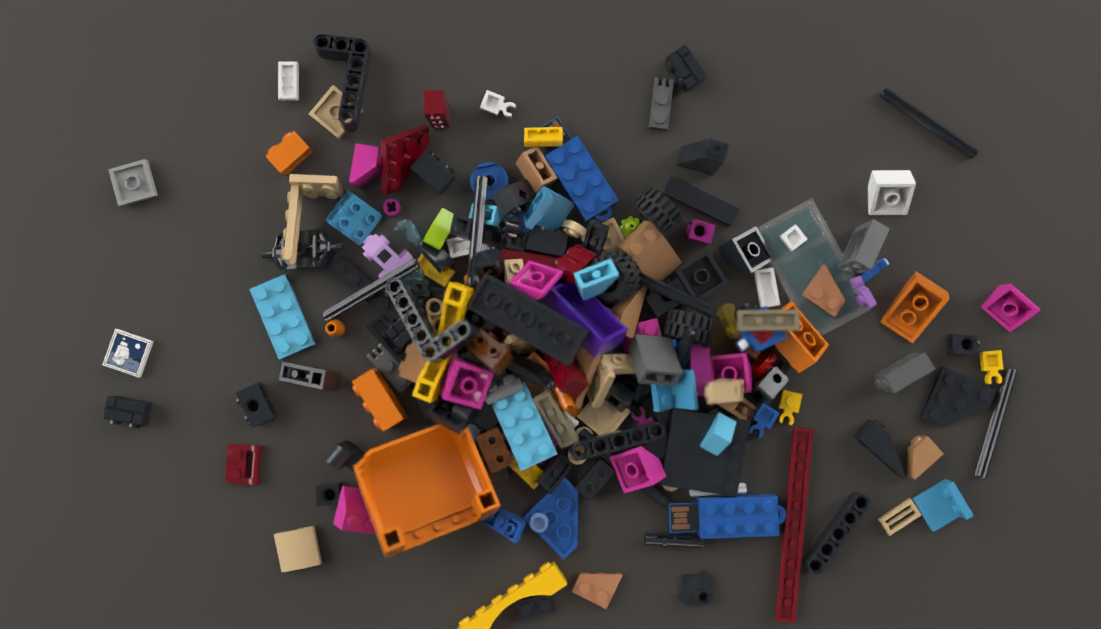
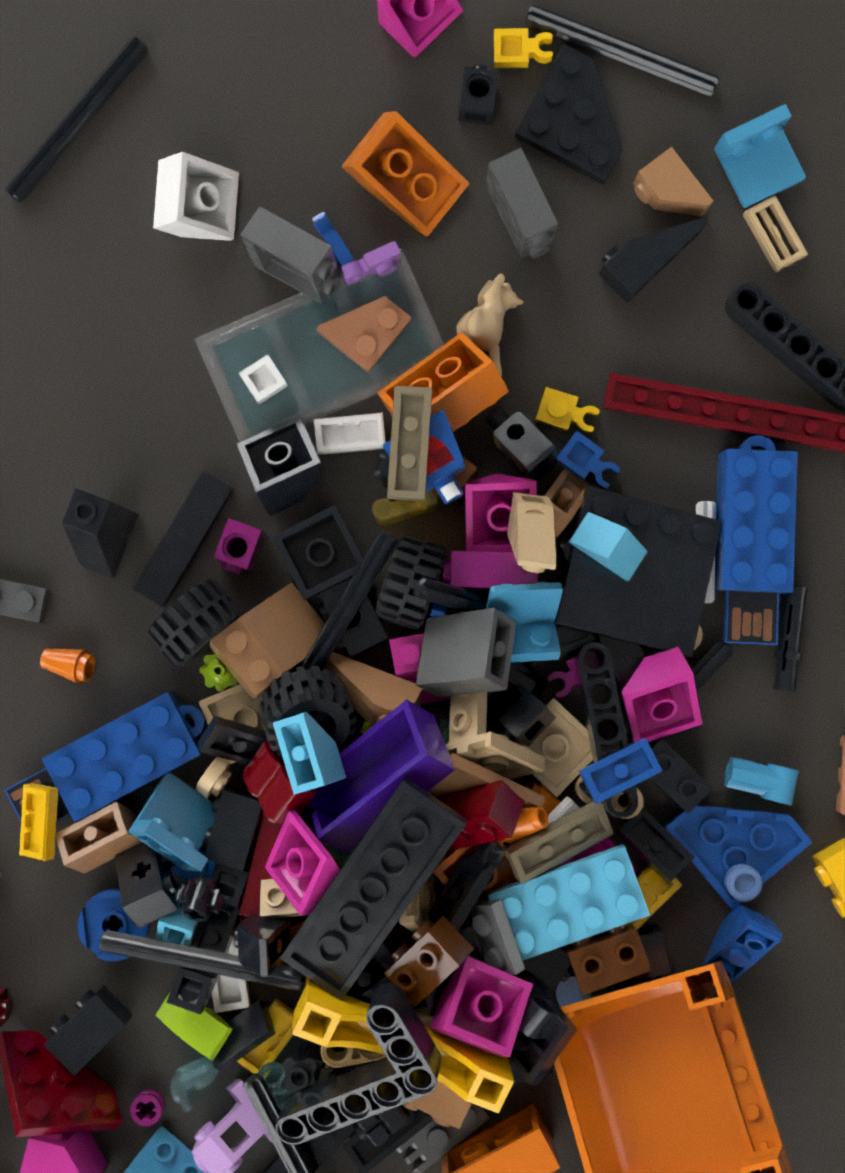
camera: 85 degrees left, 0 degrees up
red gear [751,351,777,377] -> none
none -> orange cone [40,648,96,684]
none -> tan animal [456,273,523,376]
none -> blue plate [579,738,662,804]
none -> dark azure piece [724,757,799,805]

